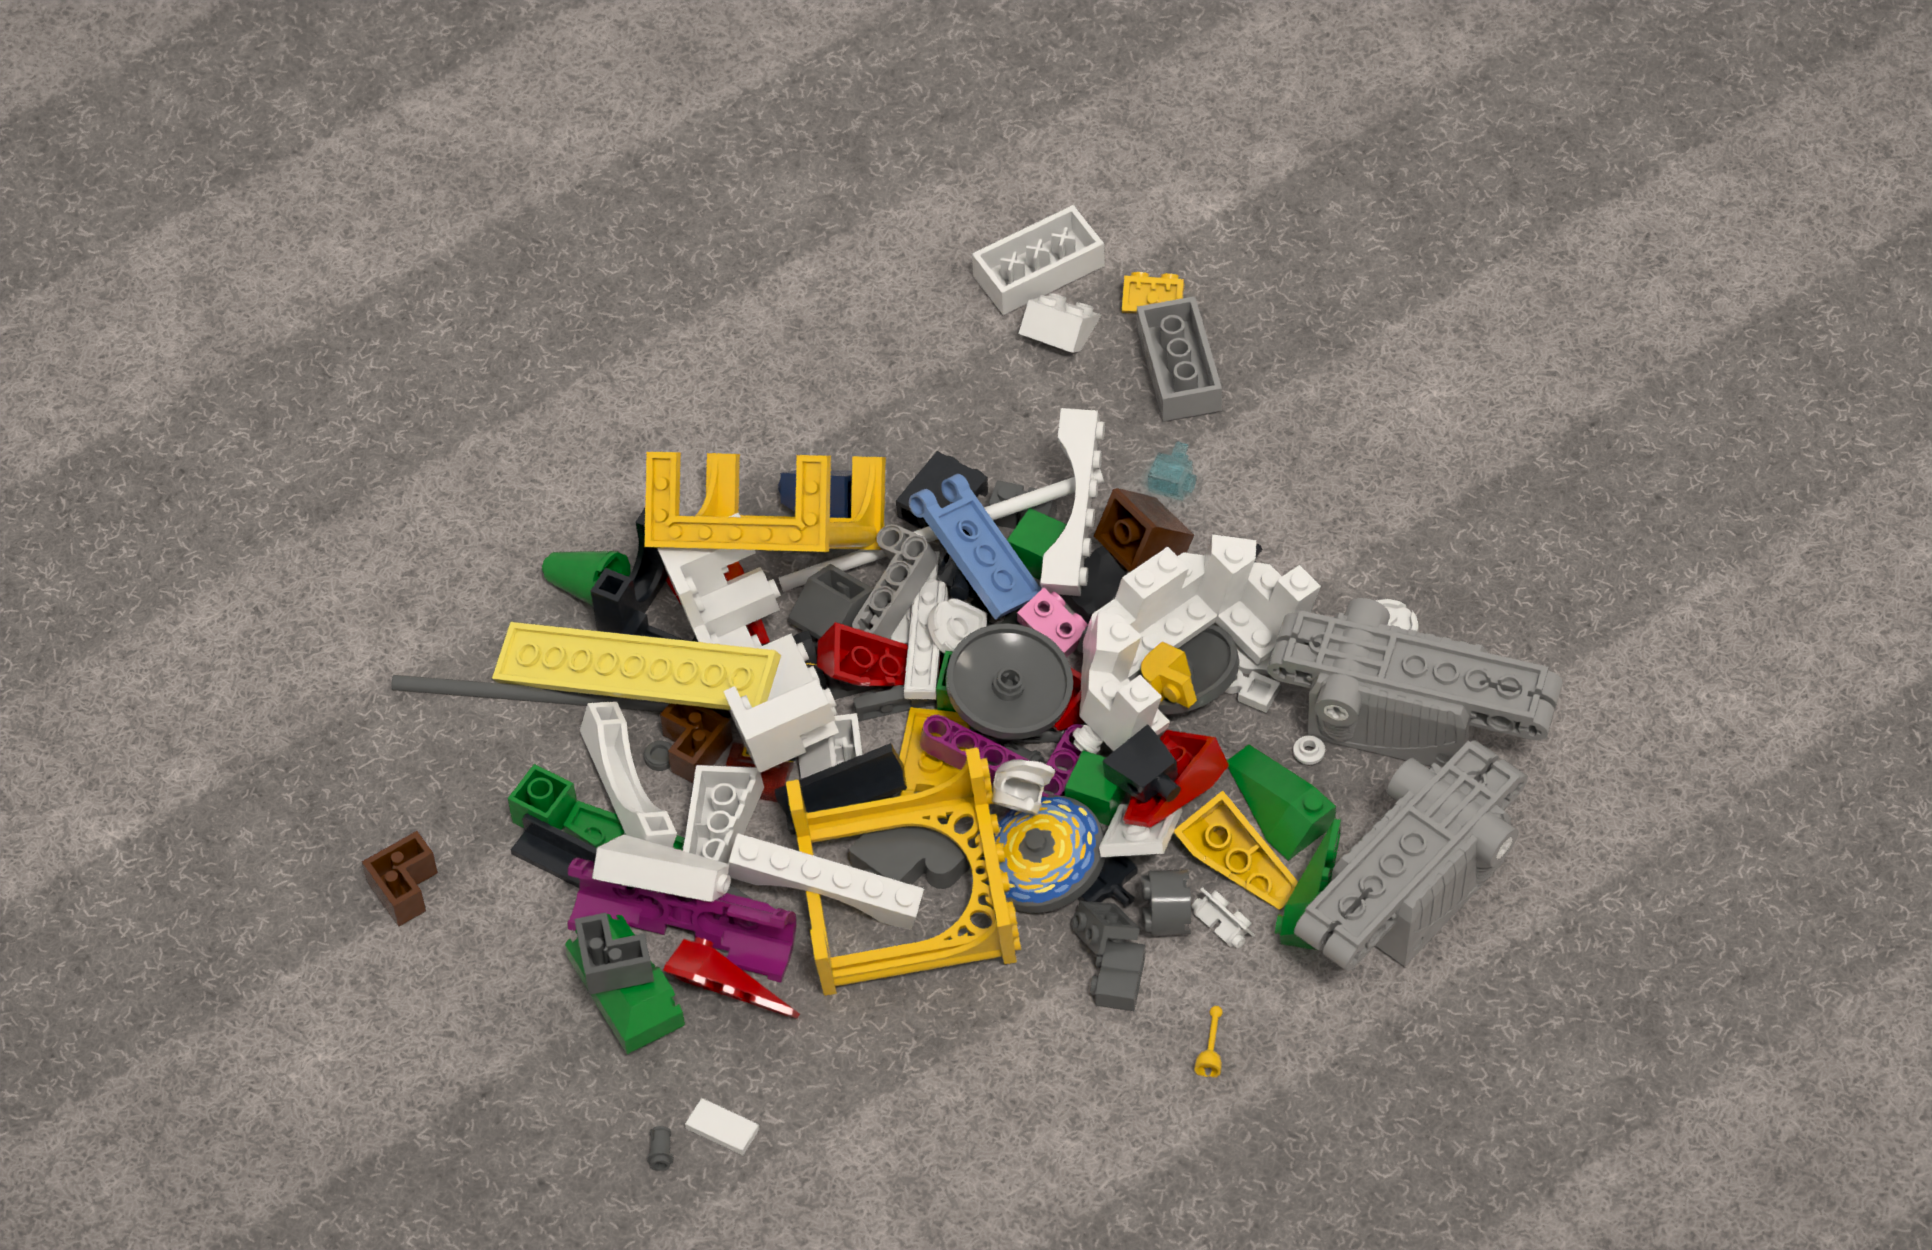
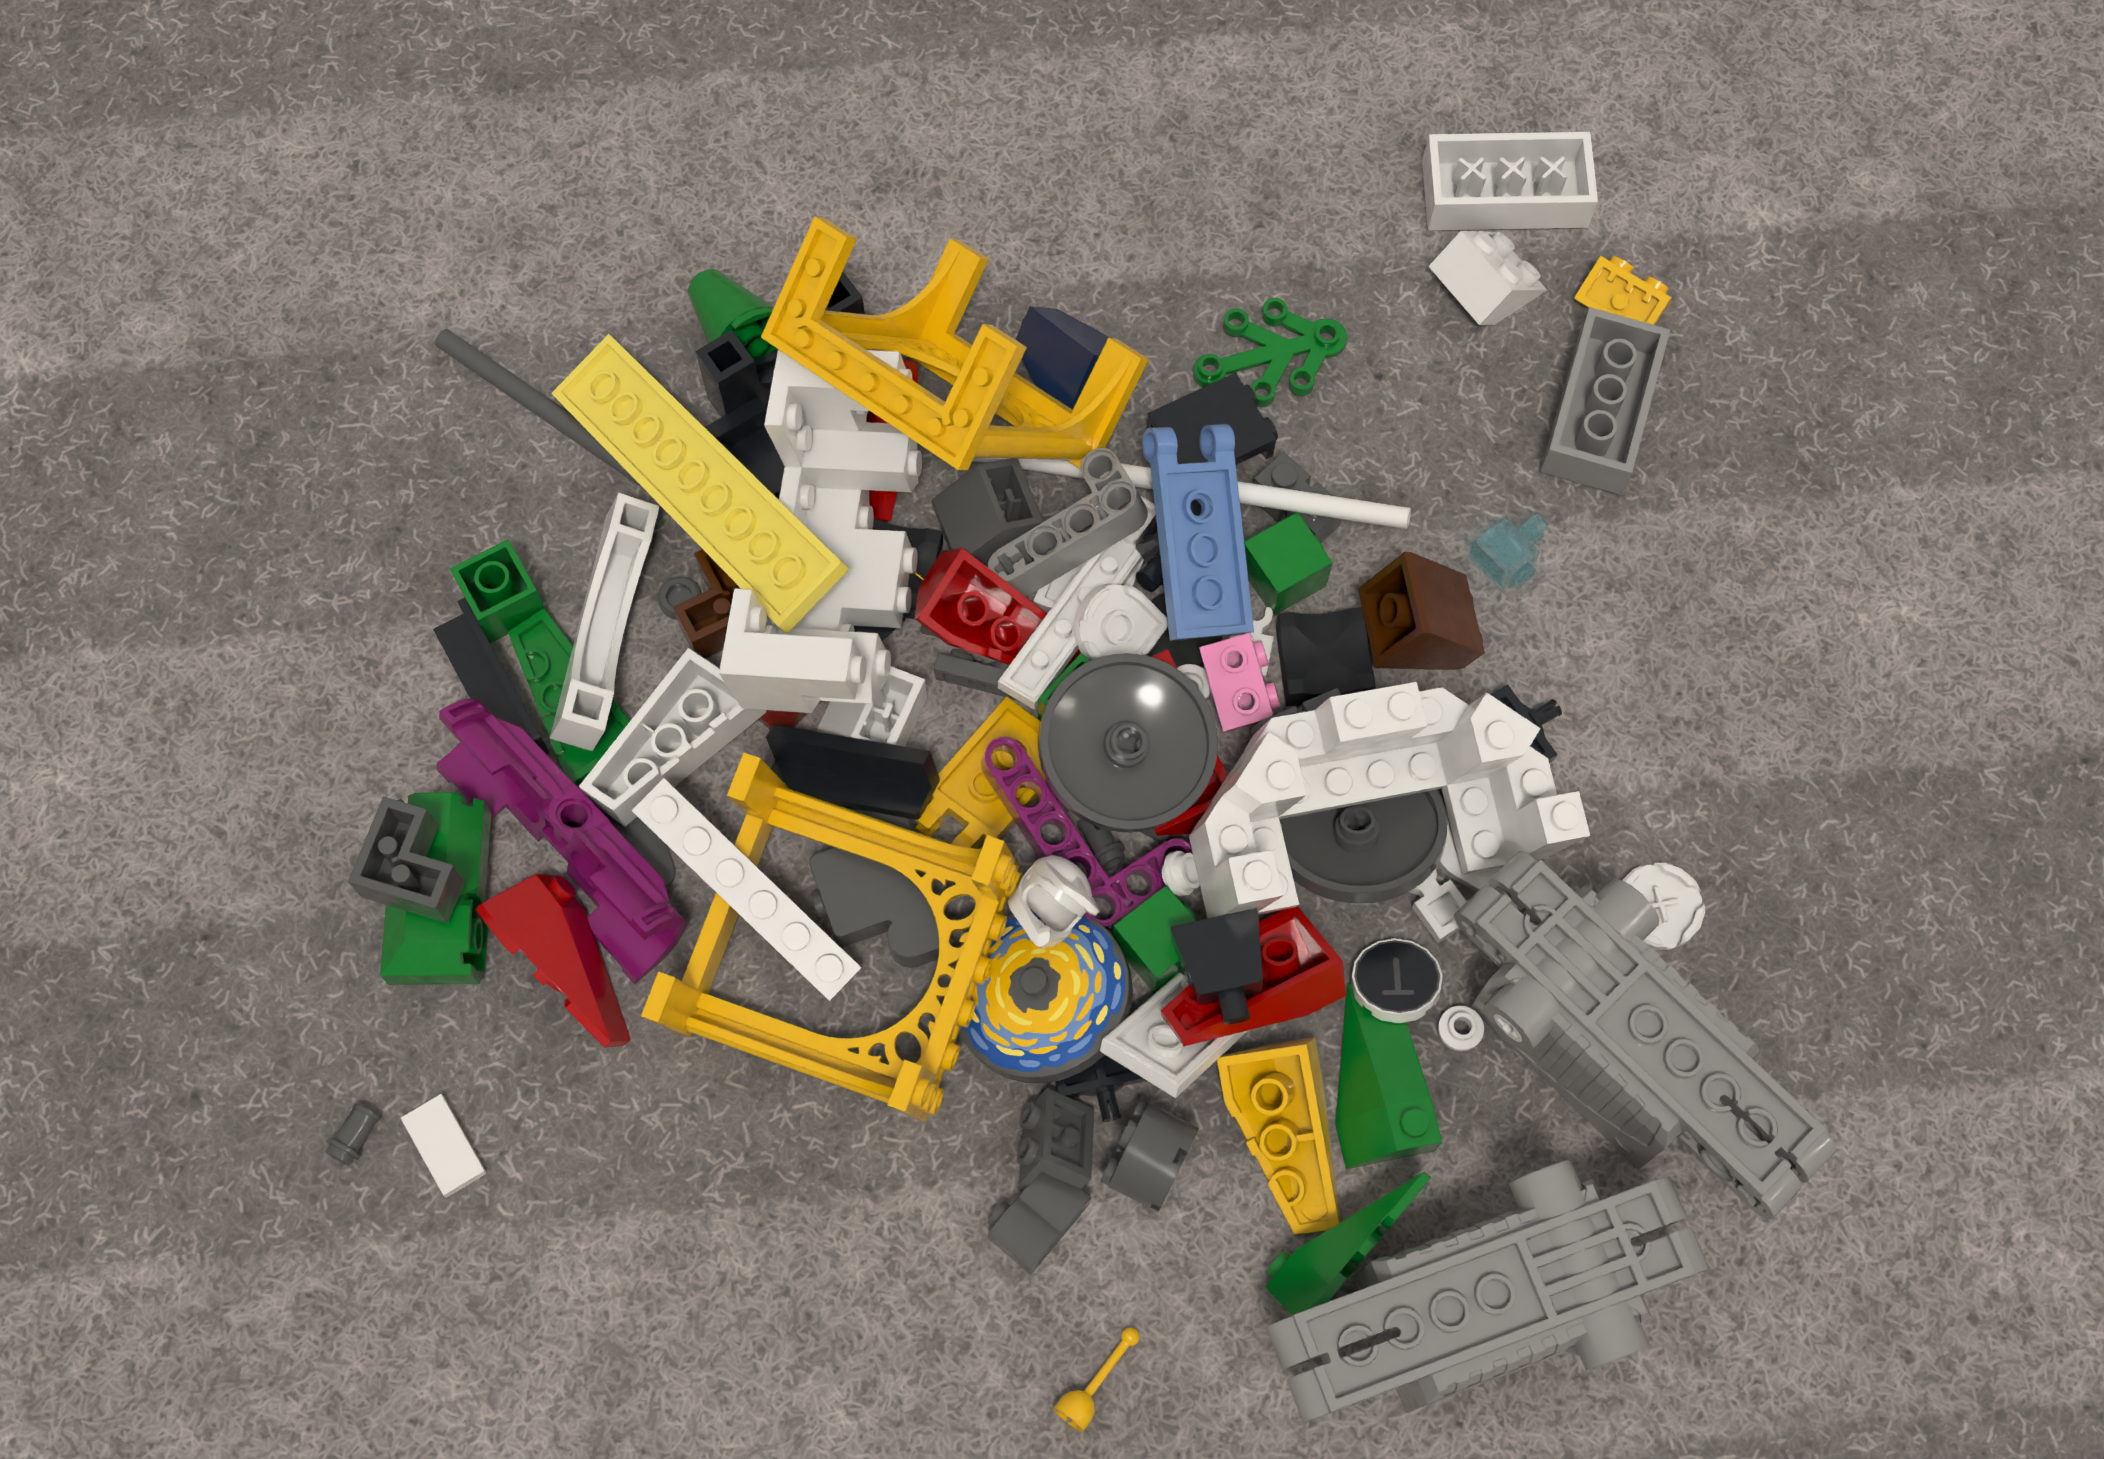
camera: 25 degrees right, 15 degrees up
reddish brown brick [362,831,438,927] -> none
white slope [592,834,731,902] -> none
white arch [1040,408,1105,596] -> none
yellow brick [1141,642,1197,708] -> none
white hinge [1191,887,1255,949] -> none
none -> green plant [1193,298,1347,407]
none -> black tile [1351,938,1443,1023]

